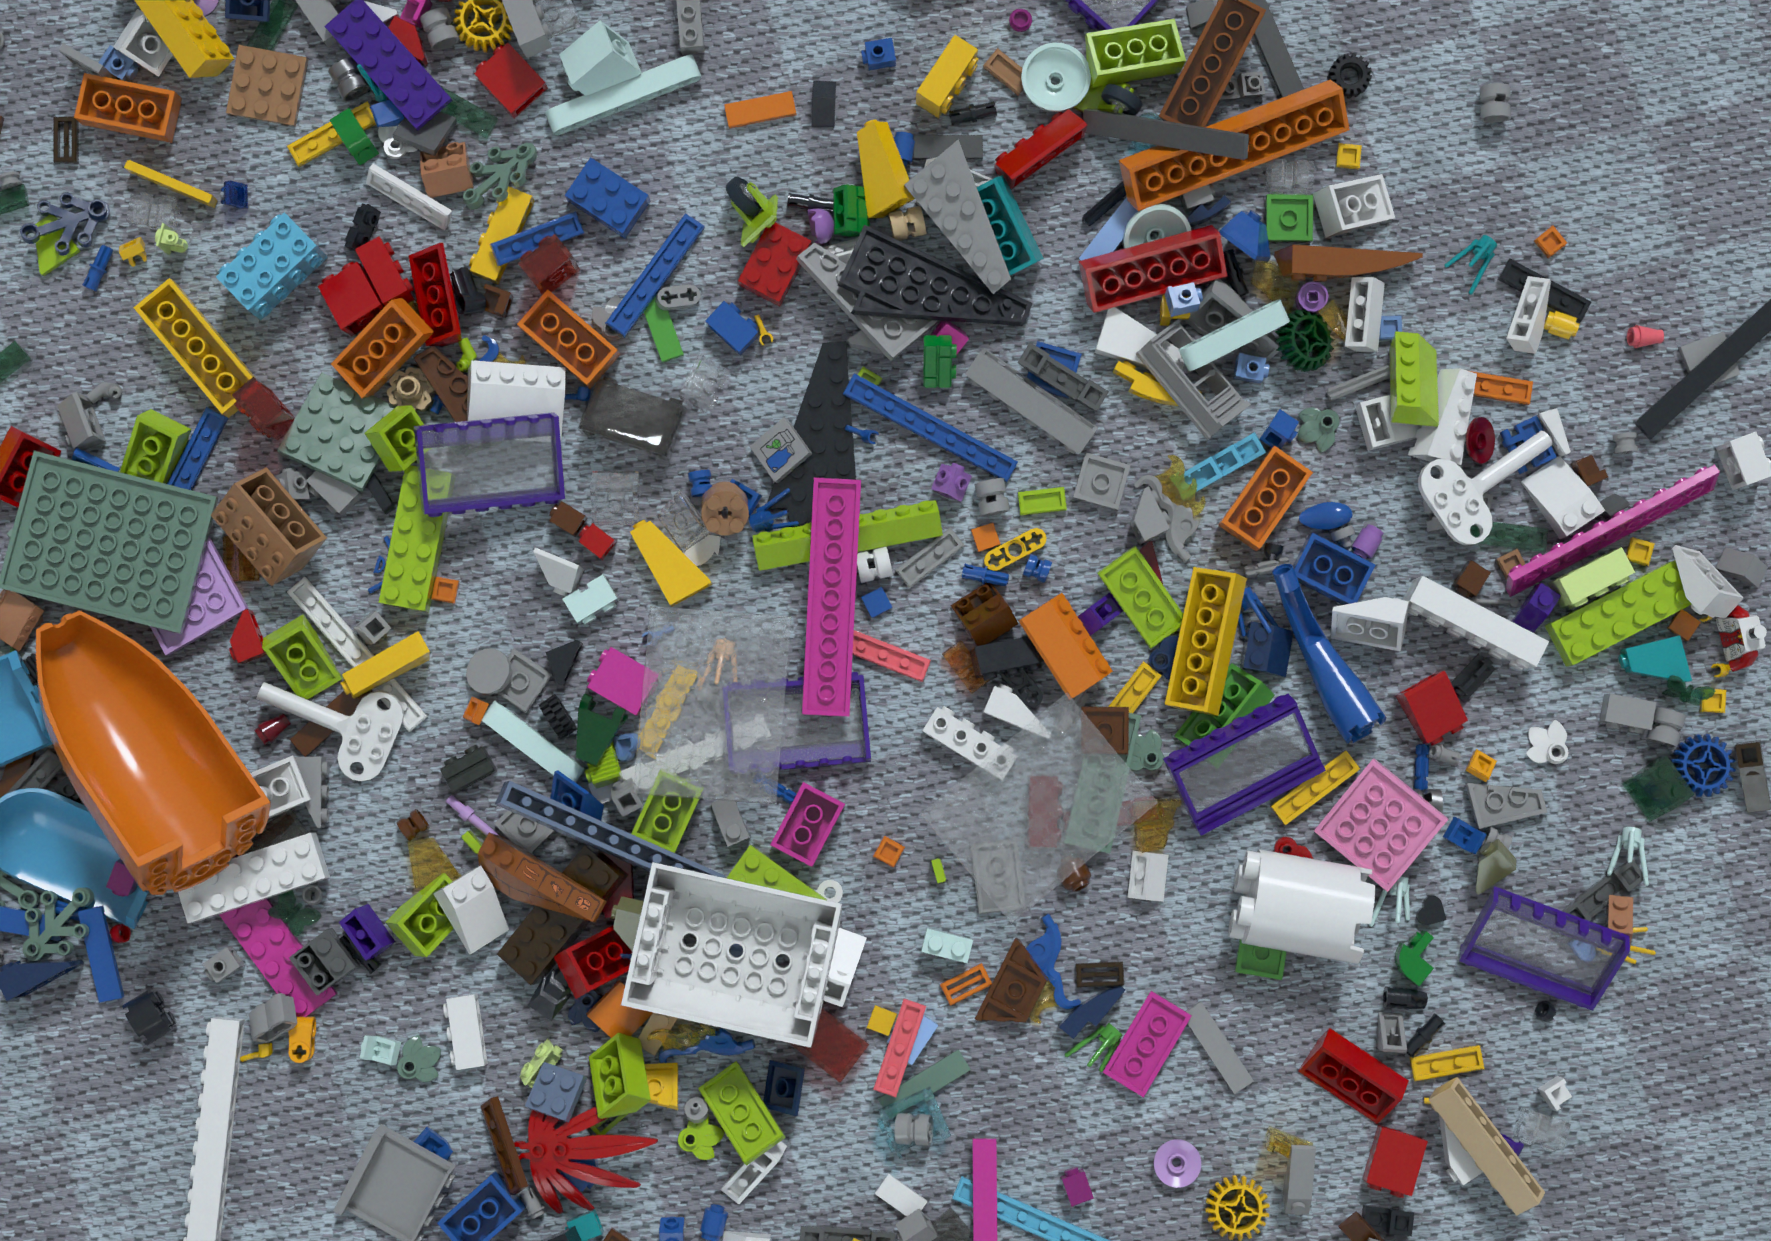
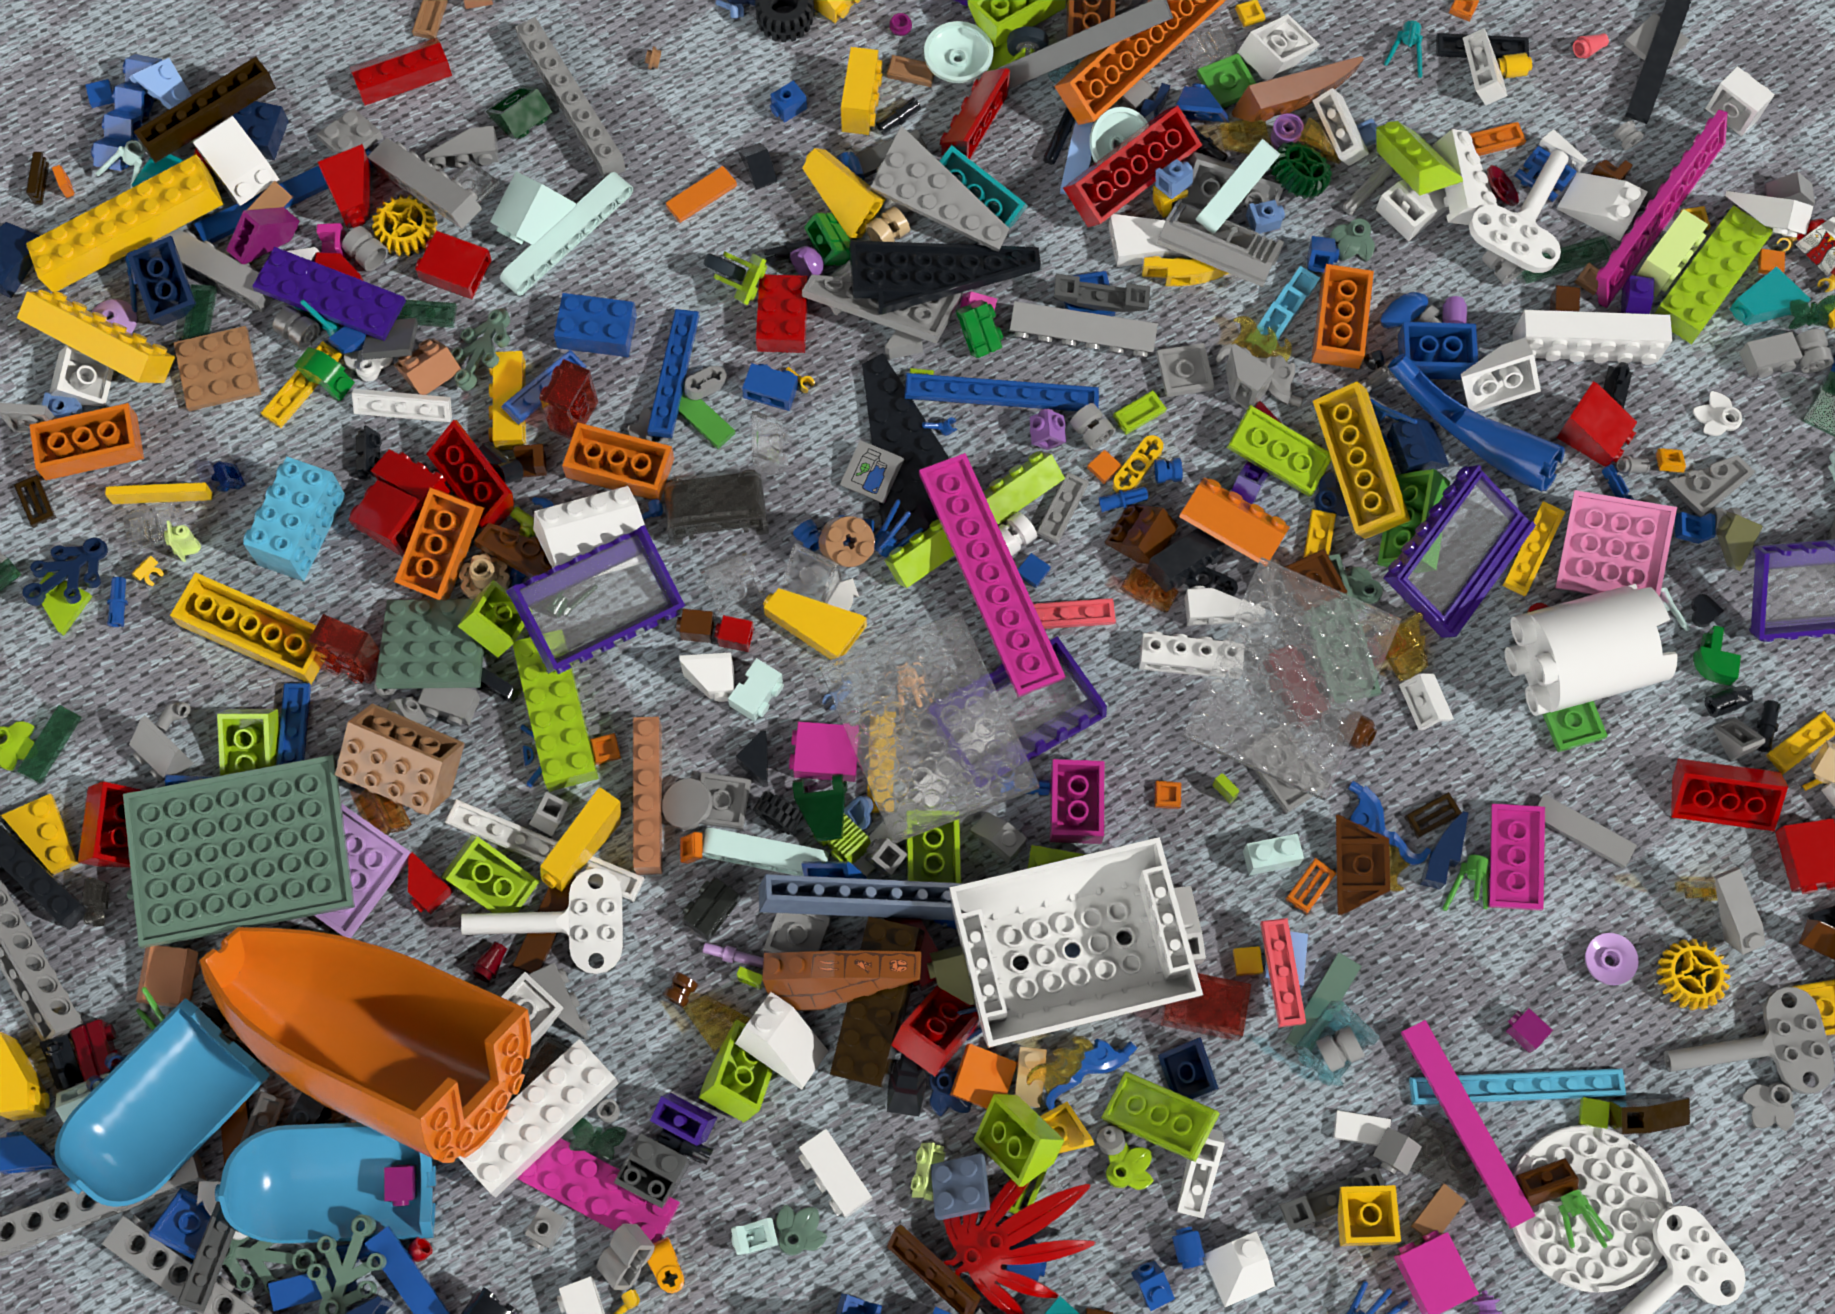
camera: 25 degrees left, 15 degrees down
none -> nougat brick [633,717,663,875]

